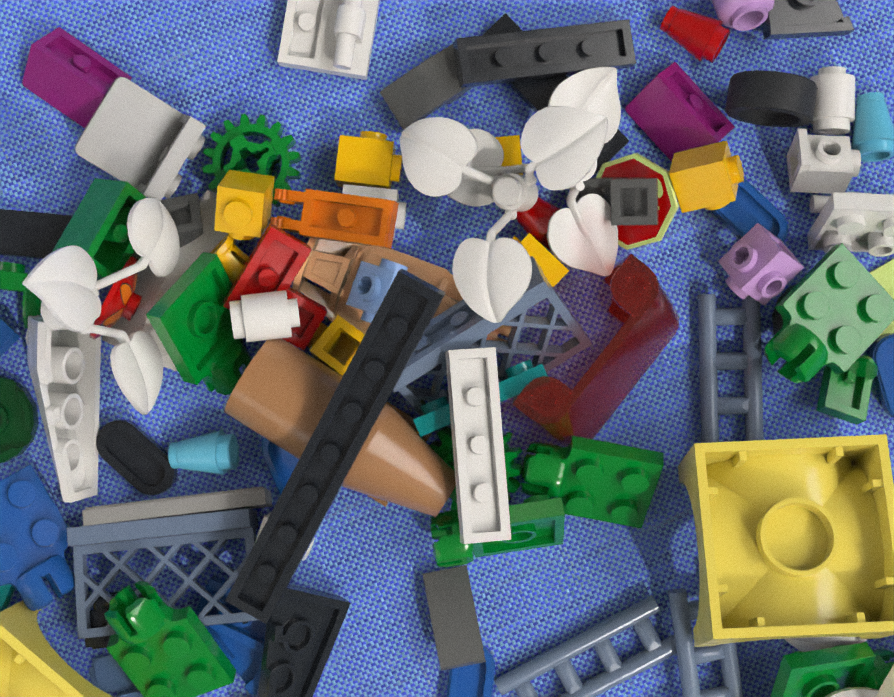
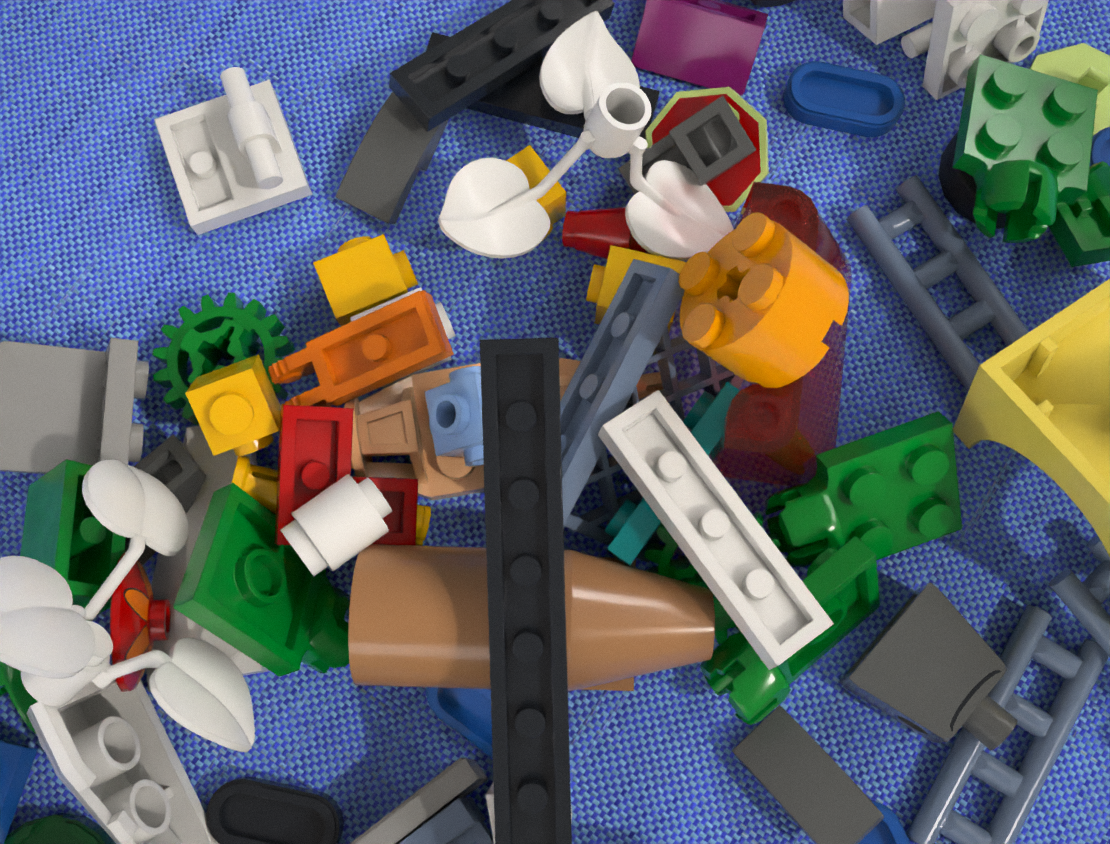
camera: 25 degrees left, 10 degrees down
medium azure cone [168,430,239,475] -> none
yellow brick [309,315,365,376] -> none
white plant [400,106,608,323] -> none
yellow brick [669,140,744,213] -> none
lavender brick [718,223,804,305] -> none
none -> light orange brick [678,212,849,388]
none -> dark grey torso [839,582,1017,751]

